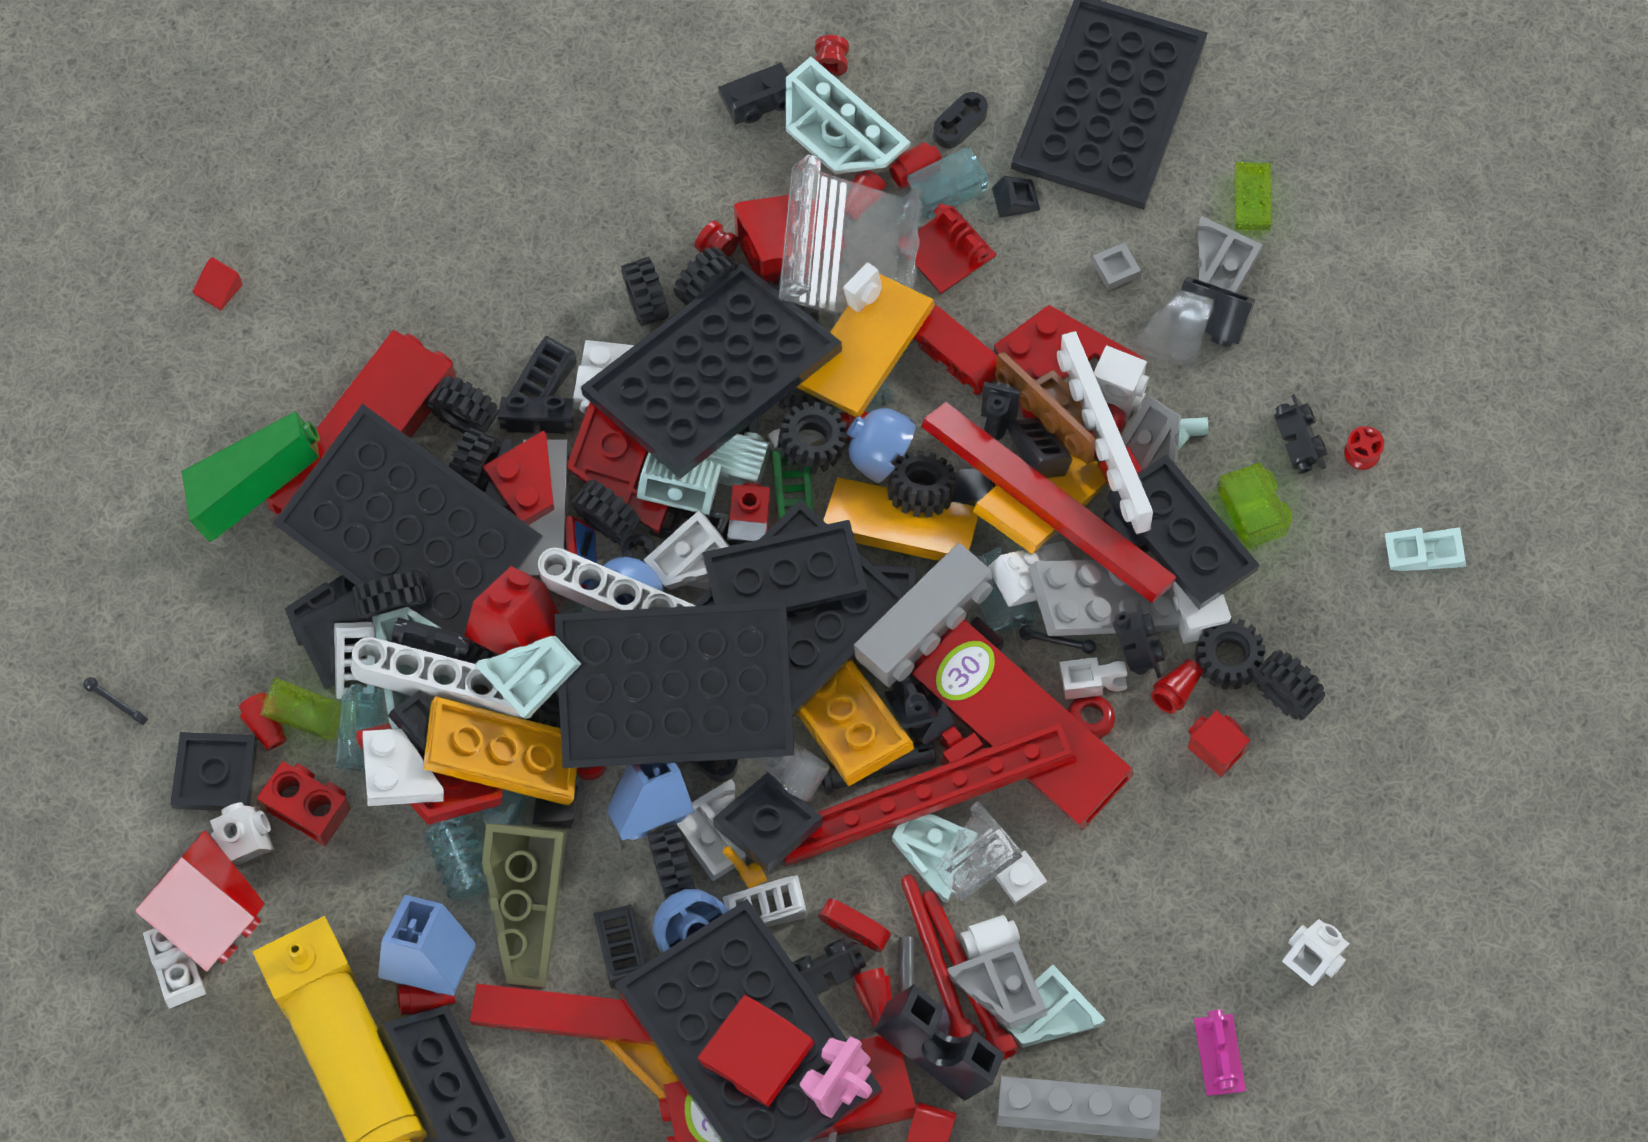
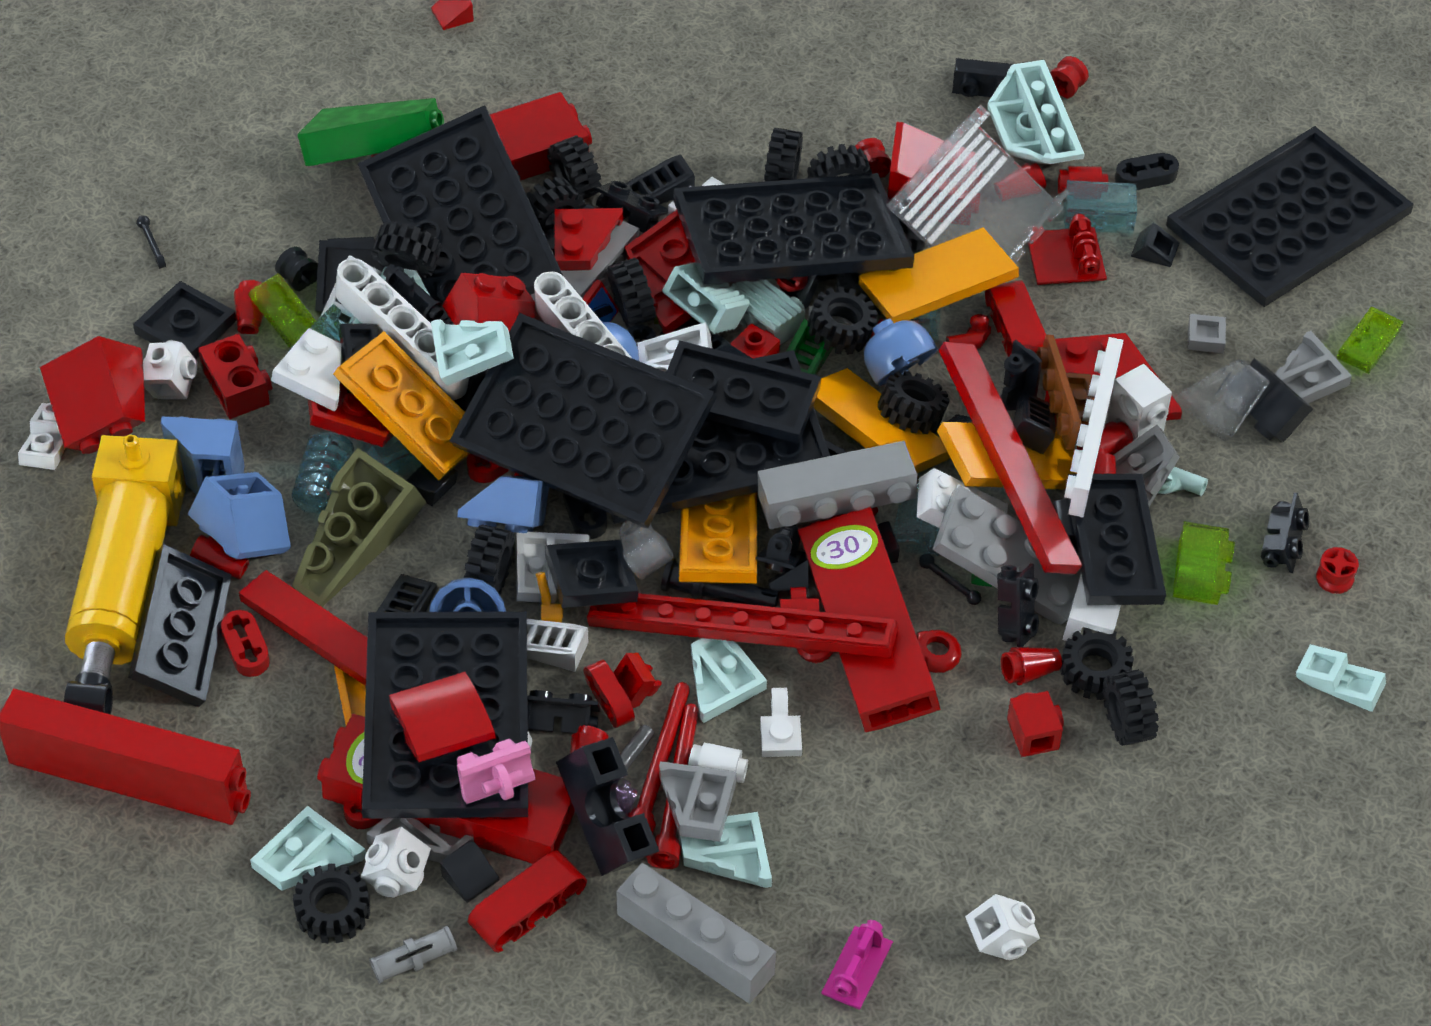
camera: 30 degrees right, 15 degrees down
white plate [843,262,882,313] -> none
clear wing [935,801,1023,902] -> none
white plate [1060,657,1127,700] -> none
none -> medium blue slope [161,416,245,495]
none -> red beam [221,610,270,677]
none -> black wheel [275,246,318,292]
none -> red tile [613,653,662,708]
none -> red arm [946,314,991,349]

